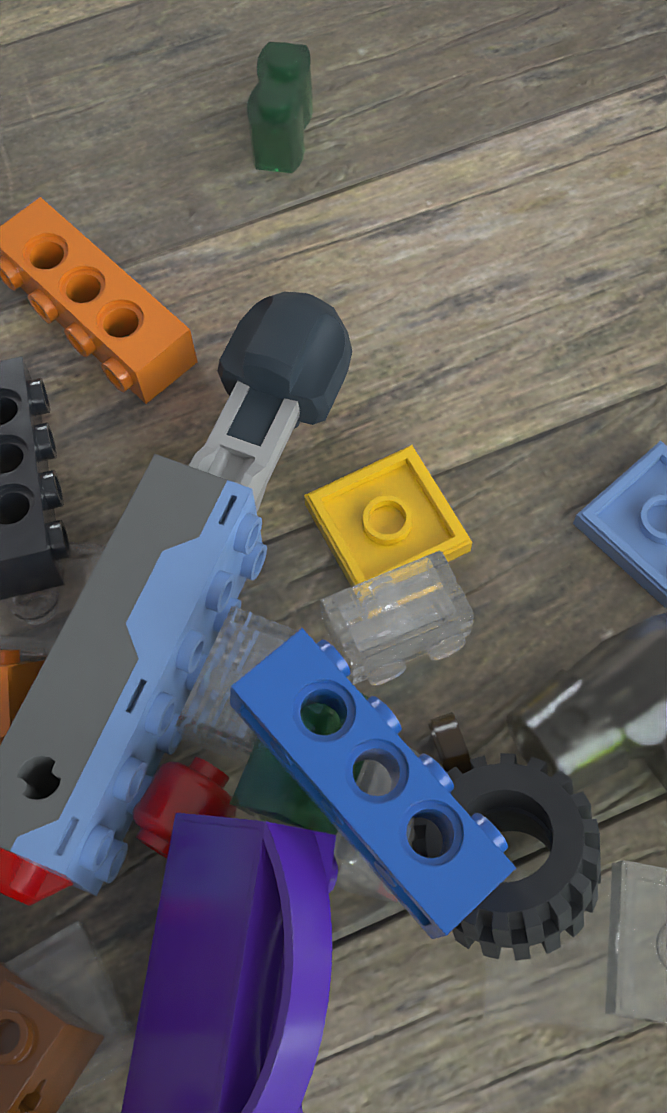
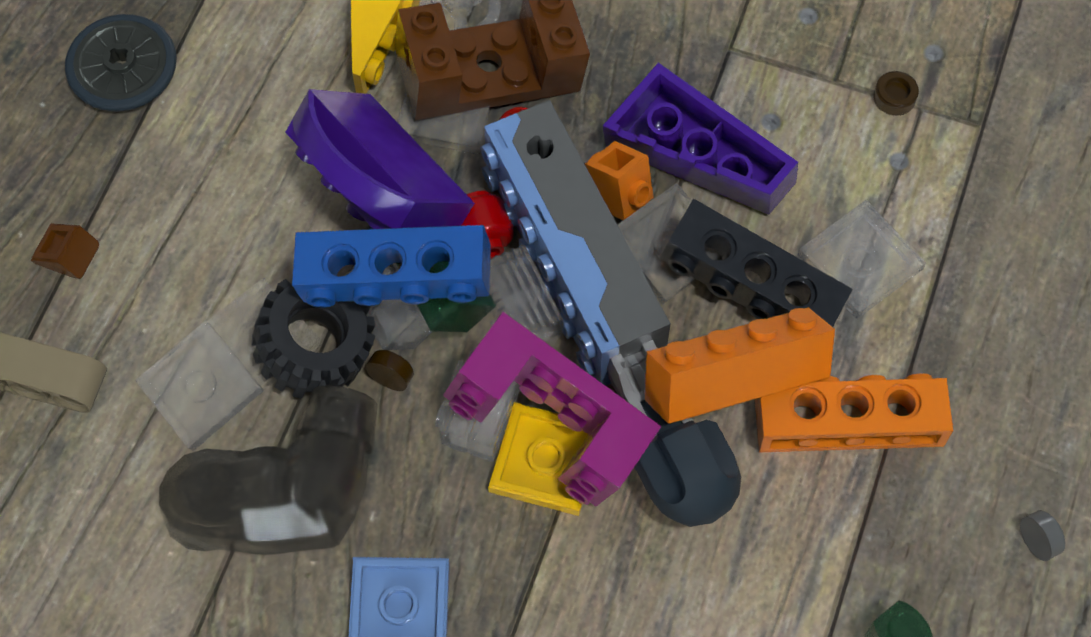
camera: 130 degrees right, 0 degrees up
none -> magenta plate [443,312,661,506]
none -> orange brick [645,307,835,424]
none -> dark grey tile [1020,510,1065,561]

